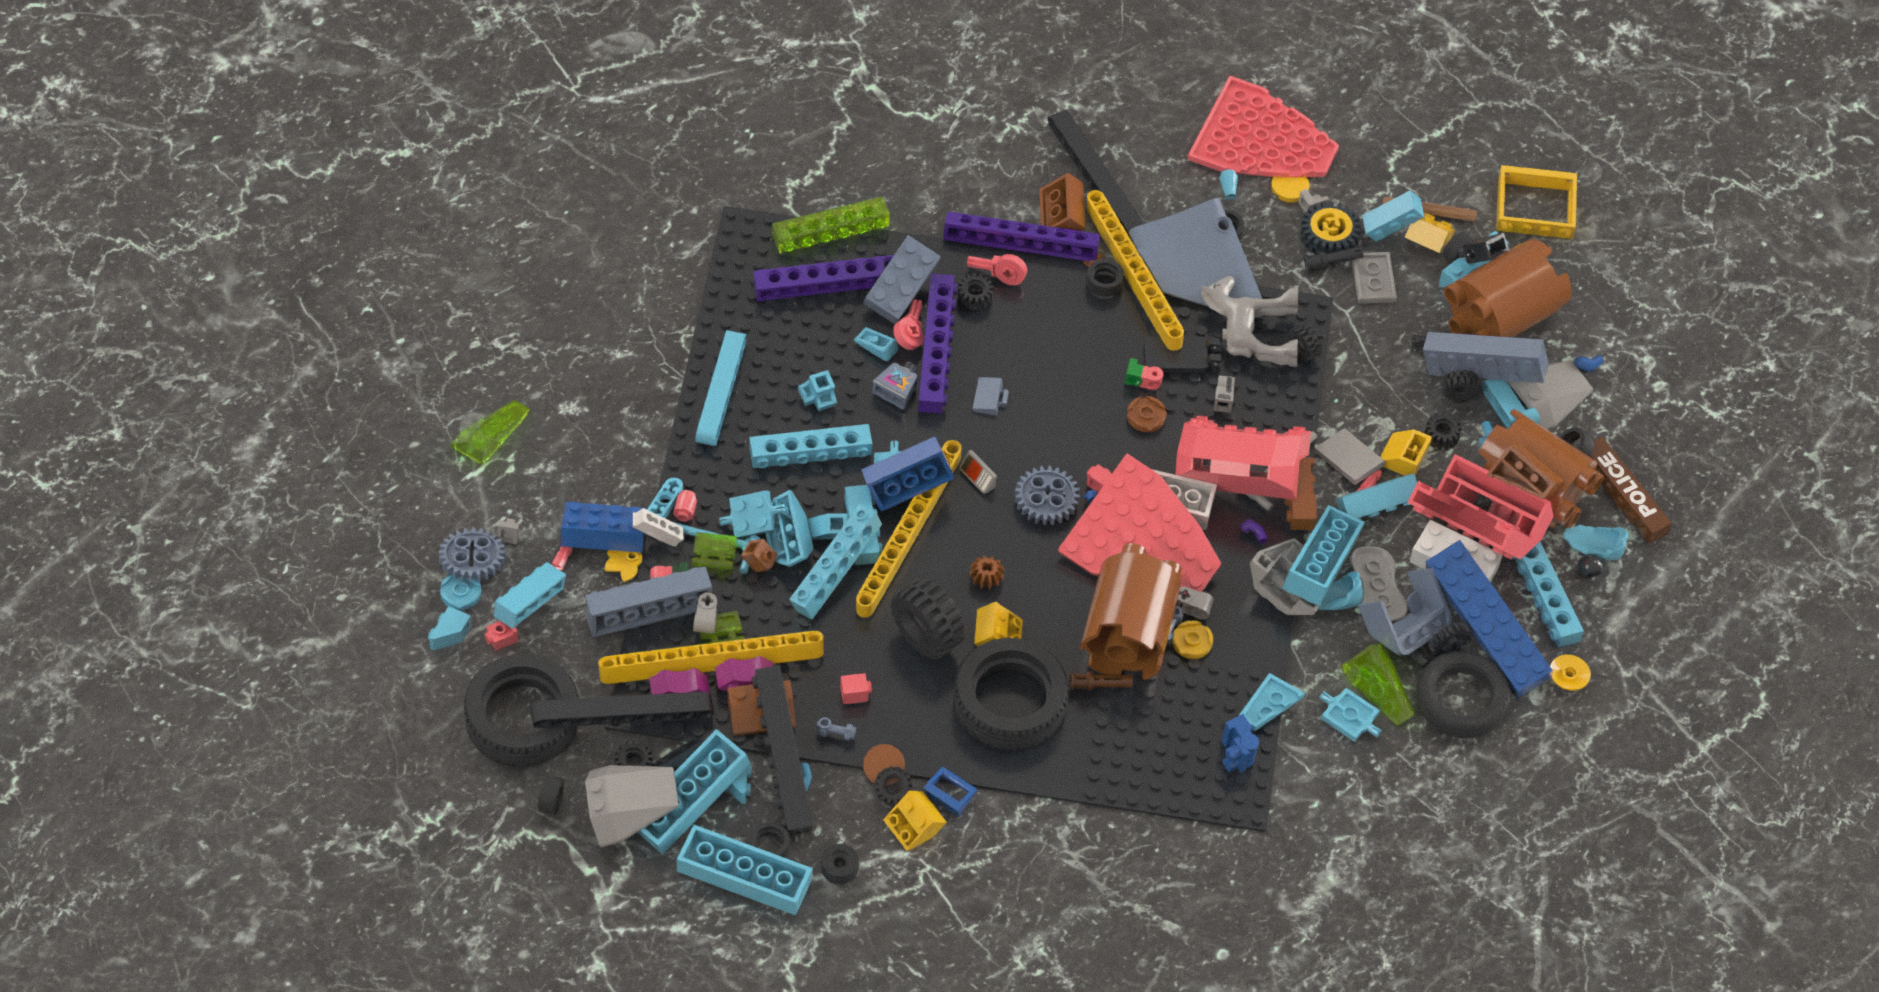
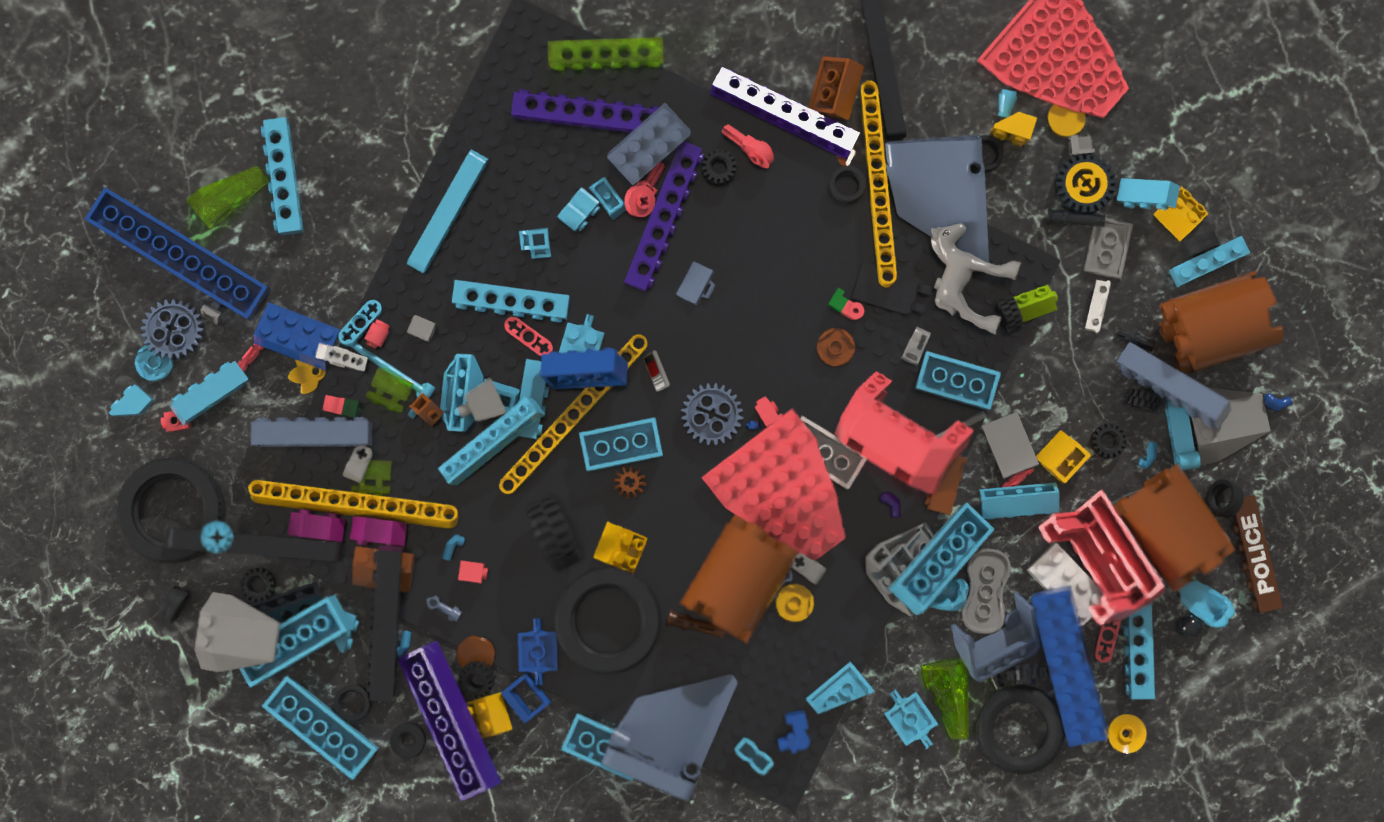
camera: 20 degrees right, 30 degrees up
medium azure plate [719,490,786,539] -> none
sand blue torso [872,362,917,410] -> none
medium nougat axle [1382,197,1477,221] -> none
black torso [1458,233,1509,264] -> none
dark orange wedge [1487,442,1564,499] -> none
yellow window [1496,165,1577,239] -> none
none -> blue brick [84,187,271,321]
none -> medium azure gear [201,521,233,553]
none -> medium azure brick [261,117,303,235]
none -> dark purple brick [397,641,502,801]
none -> light grey panel [407,315,437,343]
none -> dark azure arm [442,534,465,560]
none -> light grey torso [457,378,506,421]
none -> coral beam [504,317,553,357]
none -> blue plate [518,619,558,685]
none -> medium azure brick [557,187,600,232]
none -> medium azure brick [561,713,634,781]
none -> medium azure brick [579,418,663,472]
none -> sand blue panel [601,674,737,801]
none -> medium azure brick [735,737,773,775]
none -> medium azure brick [914,351,1001,411]
none -> yellow slope [990,112,1037,147]
none -> lime brick [1014,285,1058,322]
none -> white piece [1085,280,1111,334]
none -> coral beam [1094,621,1121,663]

